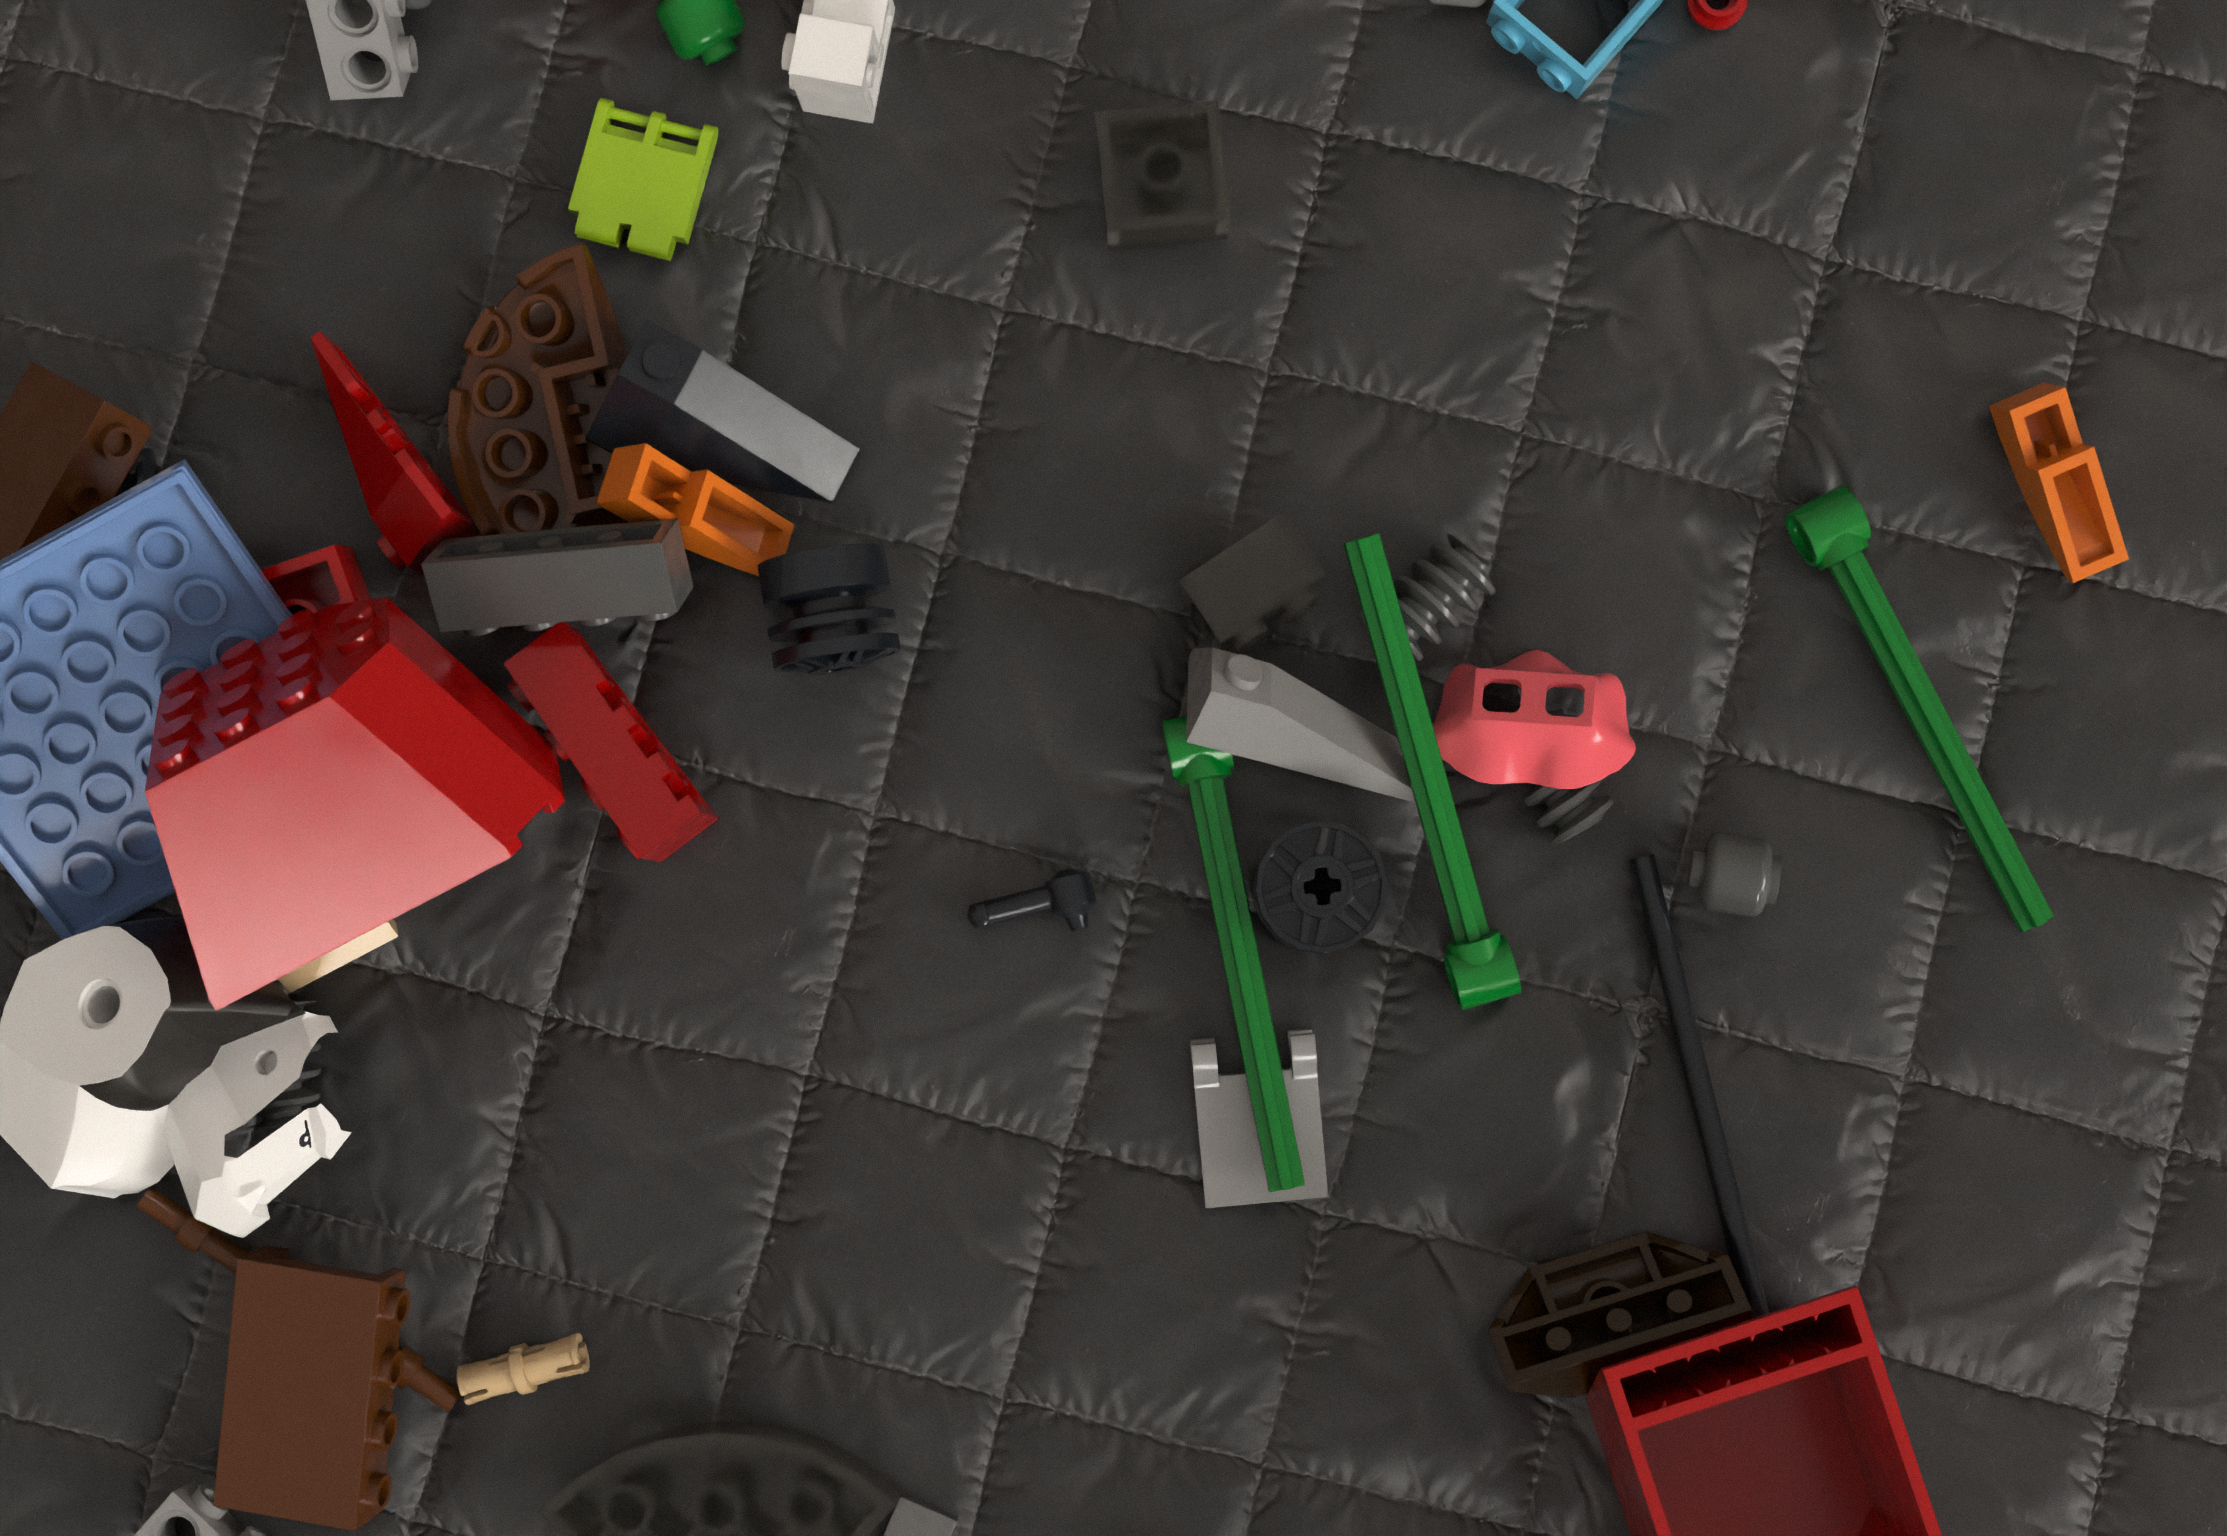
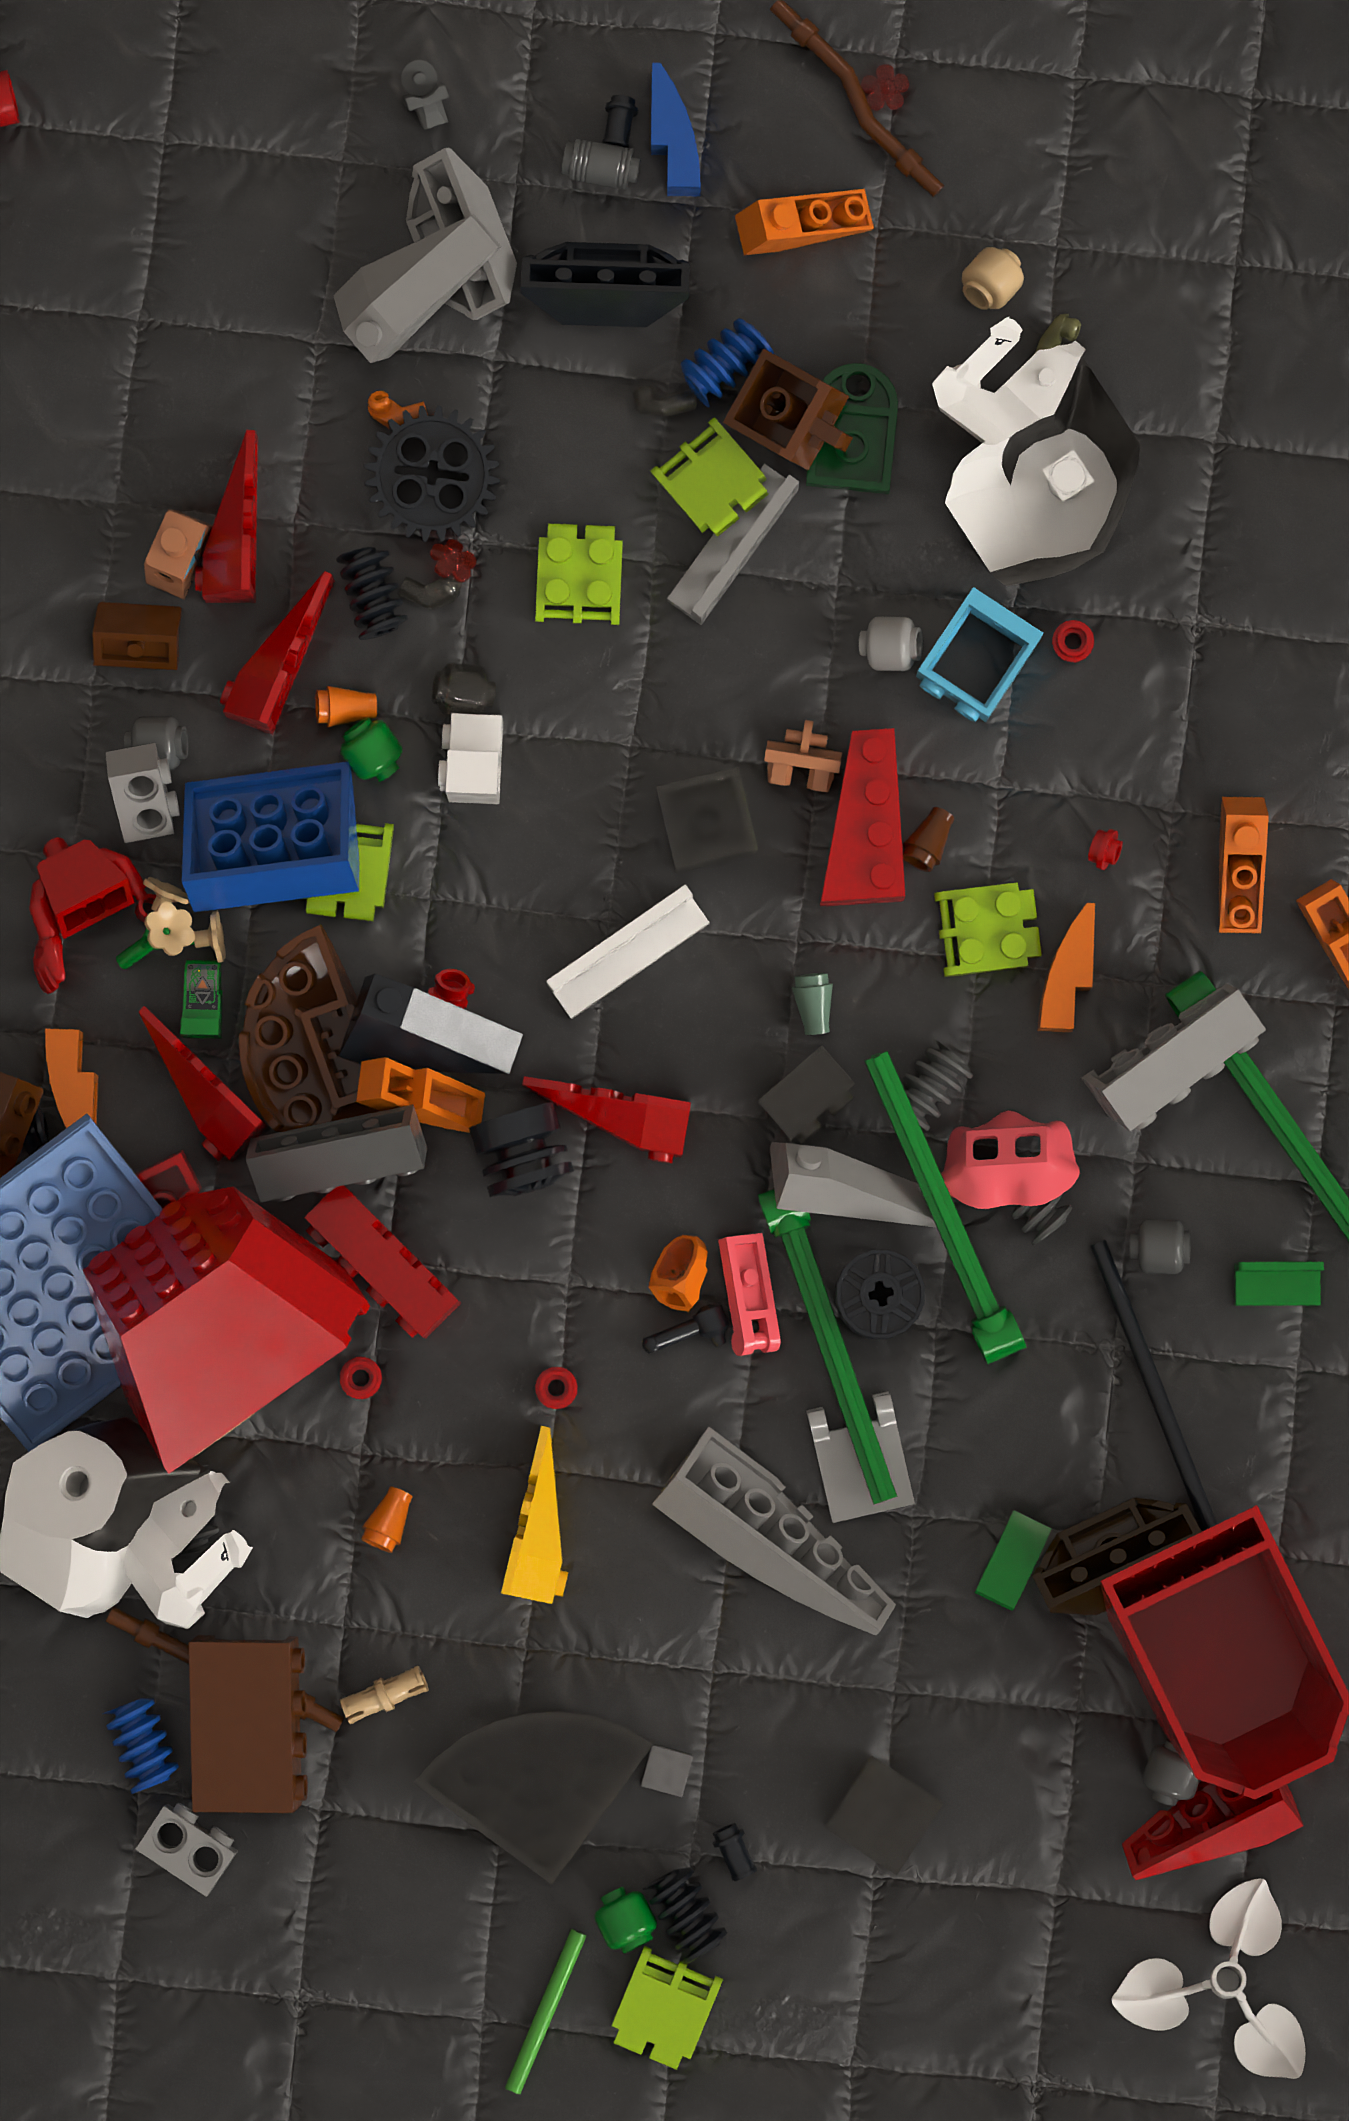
camera: 15 degrees left, 0 degrees up
none -> red torso [29,837,157,994]
none -> orange slope [45,1029,99,1128]
none -> blue piece [102,1698,179,1794]
none -> tan plant [116,877,226,969]
none -> leg [180,960,223,1039]
none -> blue slope [182,762,359,912]
none -> red plate [340,1357,382,1399]
none -> orange cone [361,1486,413,1553]
none -> red plate [428,969,475,1009]
none -> yellow wedge [501,1426,569,1604]
none -> red wedge [522,1076,691,1164]
none -> red plate [535,1367,578,1409]
none -> white fence [546,884,709,1019]
none -> orange rock [648,1235,708,1312]
none -> light grey wedge [652,1427,896,1635]
none -> coral plate [718,1233,781,1356]
none -> nougat hips [764,720,842,792]
none -> sand green cone [791,973,833,1035]
none -> red wedge [820,728,905,907]
none -> reddish brown cone [903,807,955,872]
none -> lime plate [934,882,1042,977]
none -> green slope [974,1510,1052,1611]
none -> orange slope [1037,903,1095,1032]
none -> light grey wedge [1081,983,1266,1131]
none -> red plate [1088,829,1123,870]
none -> orange slope [1219,797,1269,933]
none -> green panel [1234,1262,1324,1306]

